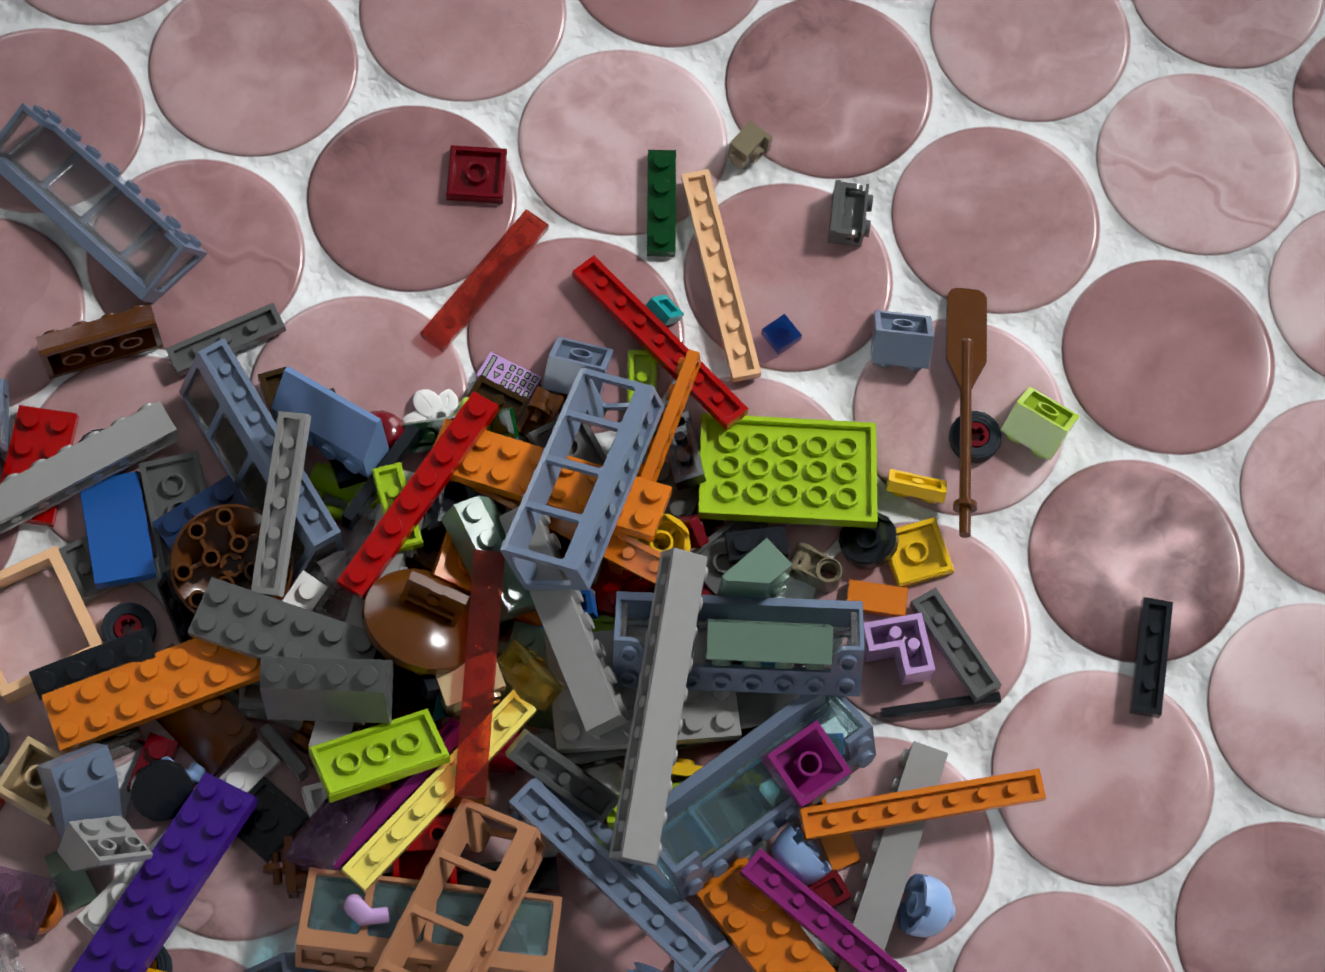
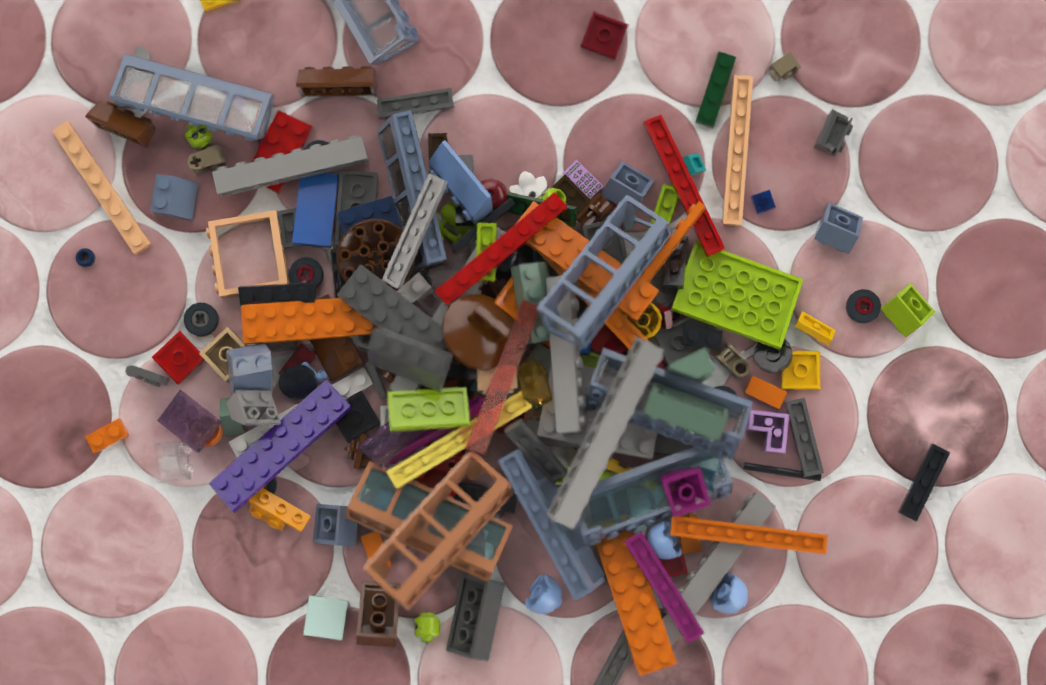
camera: 25 degrees right, 15 degrees up
lavender arm [344,894,389,926] -> none
clear red tile [420,209,549,353] -> none
reddish brown piece [946,288,987,538] -> none

